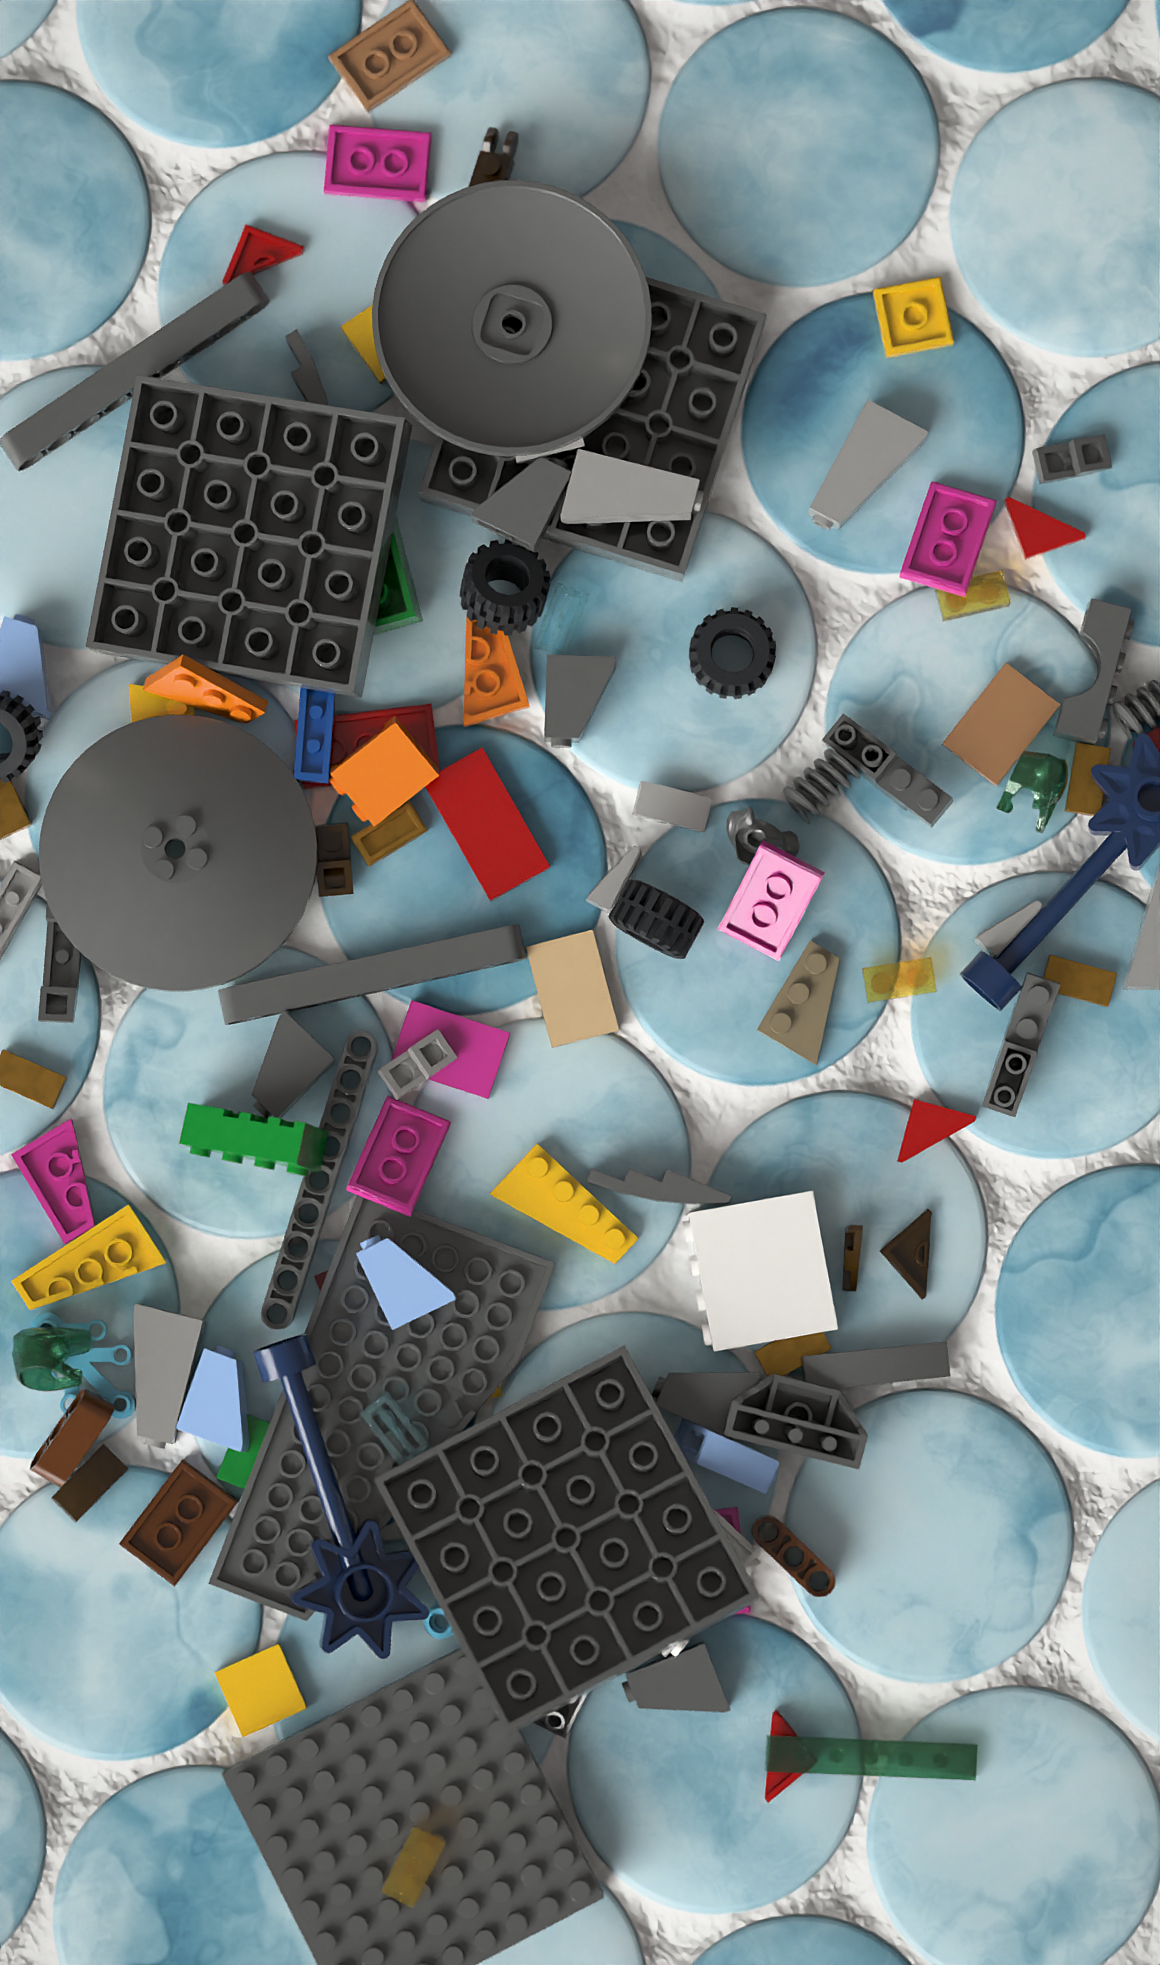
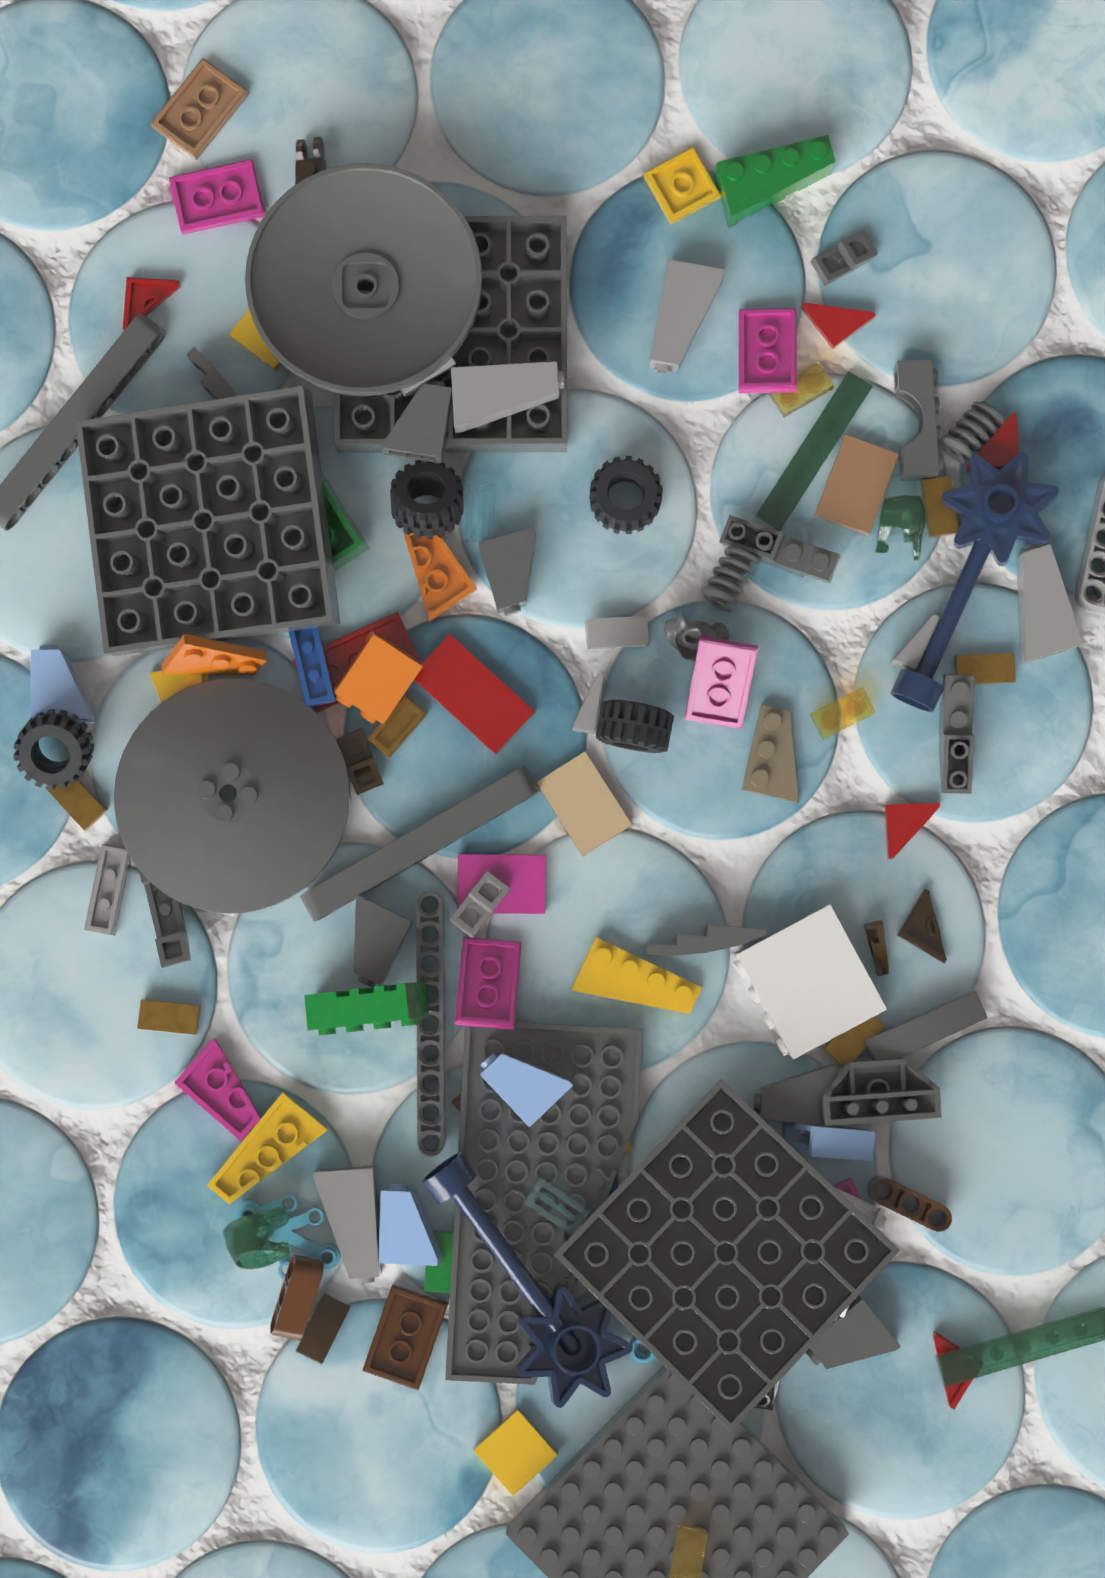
camera: 20 degrees left, 0 degrees up
none -> green wedge [714,135,836,228]
none -> clear green tile [756,371,873,531]

